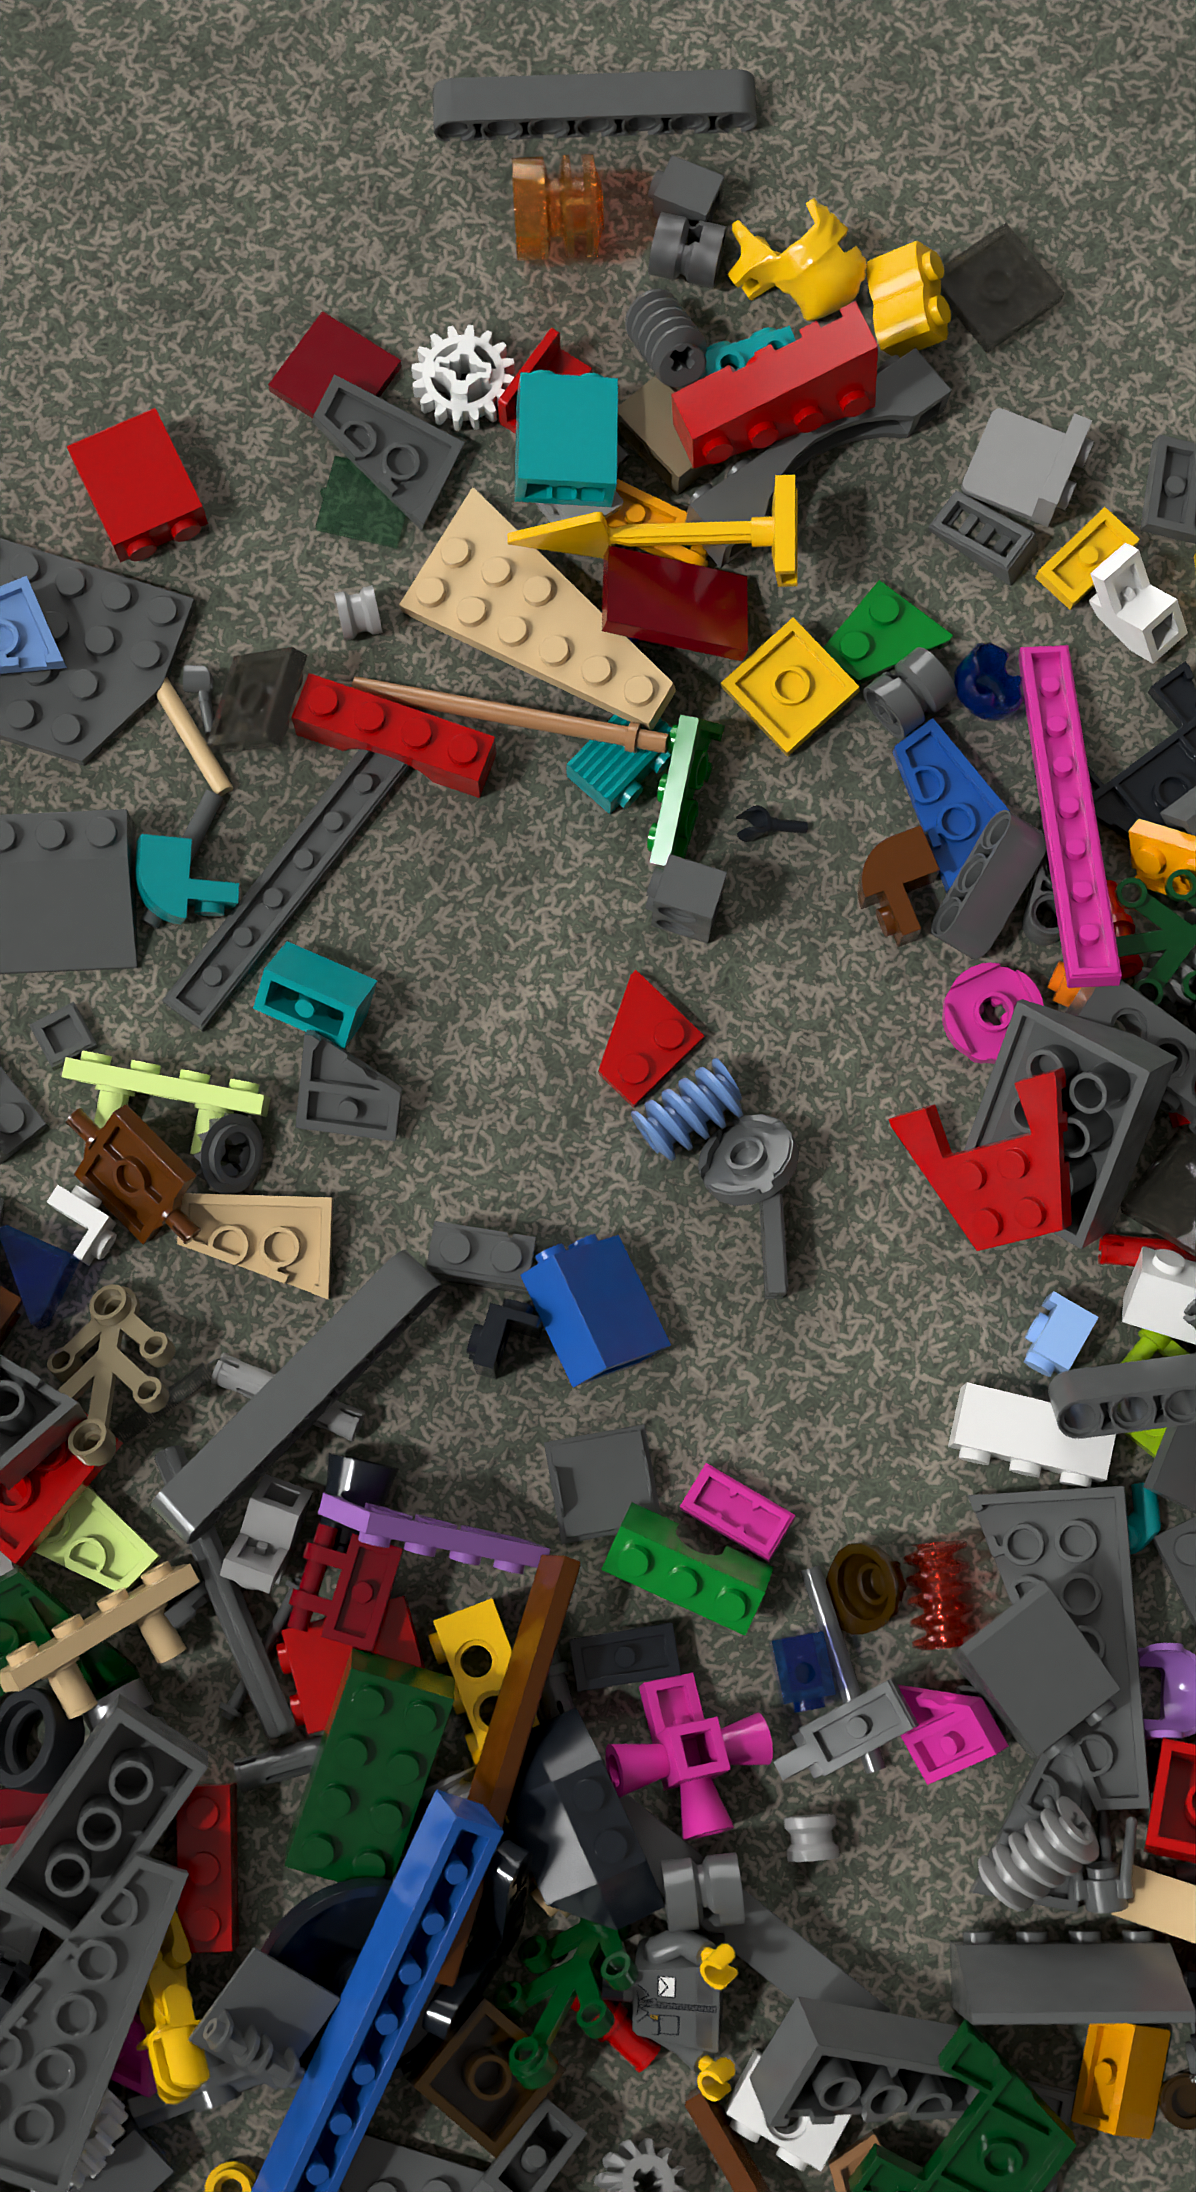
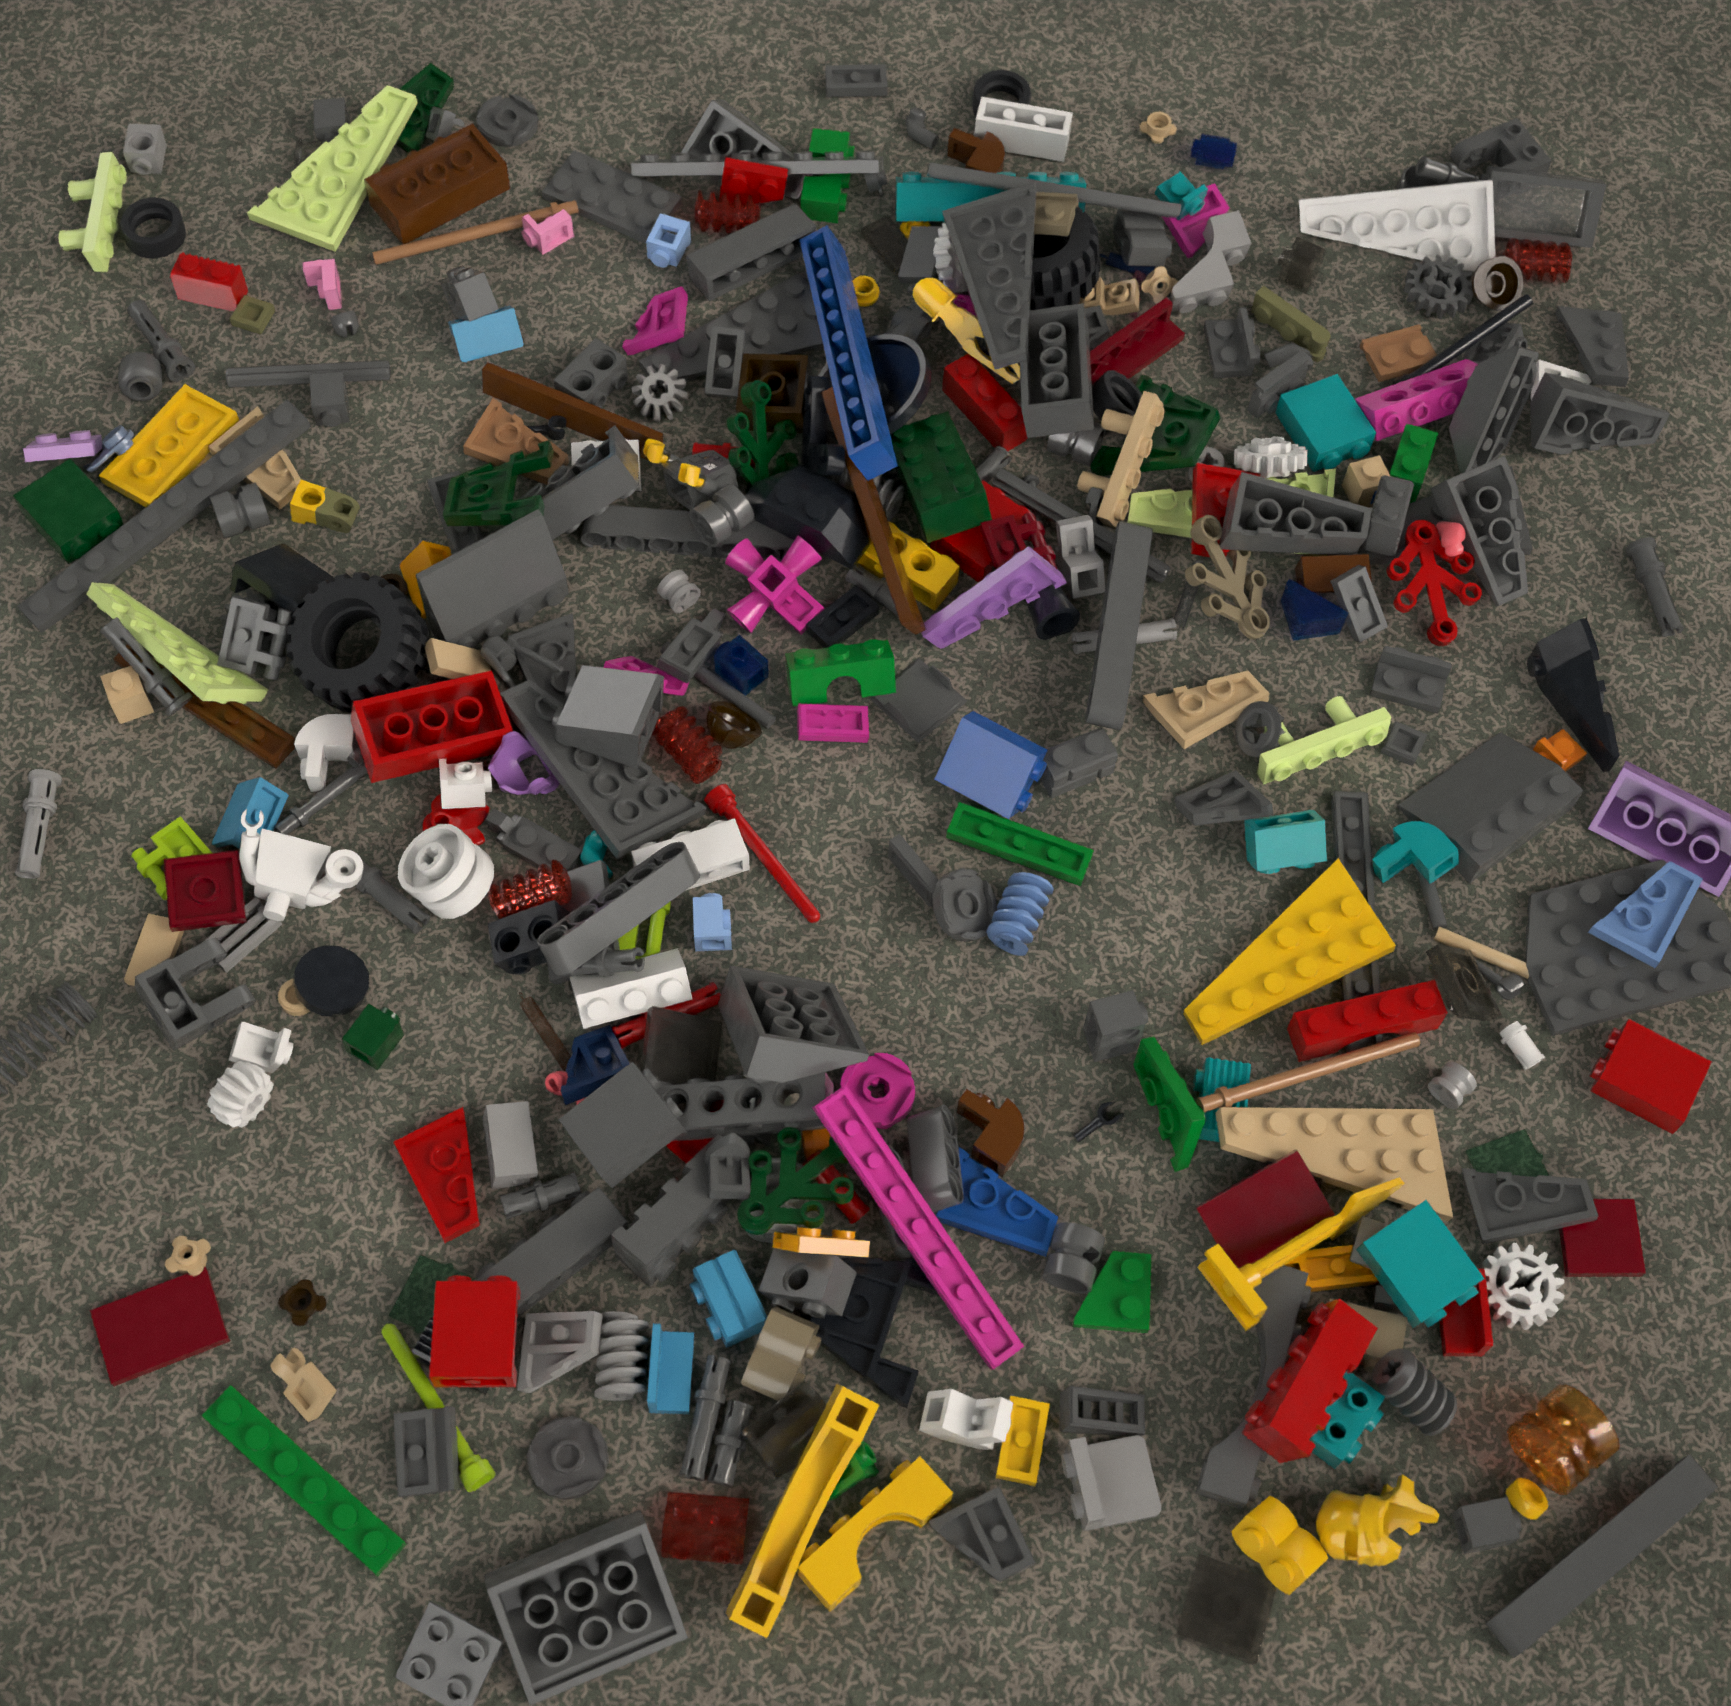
camera: 145 degrees right, 15 degrees down
white bracket [47,1185,117,1266] -> none
reddish brown plate [66,1104,201,1245] -> none
dark grey hinge [188,1947,341,2090] -> none
black bracket [466,1299,543,1379] -> none
red wing [598,970,704,1108] -> none
flat silver wheel [648,212,727,289] -> none
yellow plate [721,617,860,757] -> none
red wing [888,1067,1072,1251] -> none
clear blue hair [953,642,1023,721] -> none
light grey piece [978,1796,1099,1911] -> none
none -> red piece [704,784,820,923]
none -> green plate [946,802,1094,886]
none -> yellow wing [1183,858,1396,1045]
none -> white pin [1499,1021,1545,1071]
none -> yellow tile [1506,1478,1548,1520]

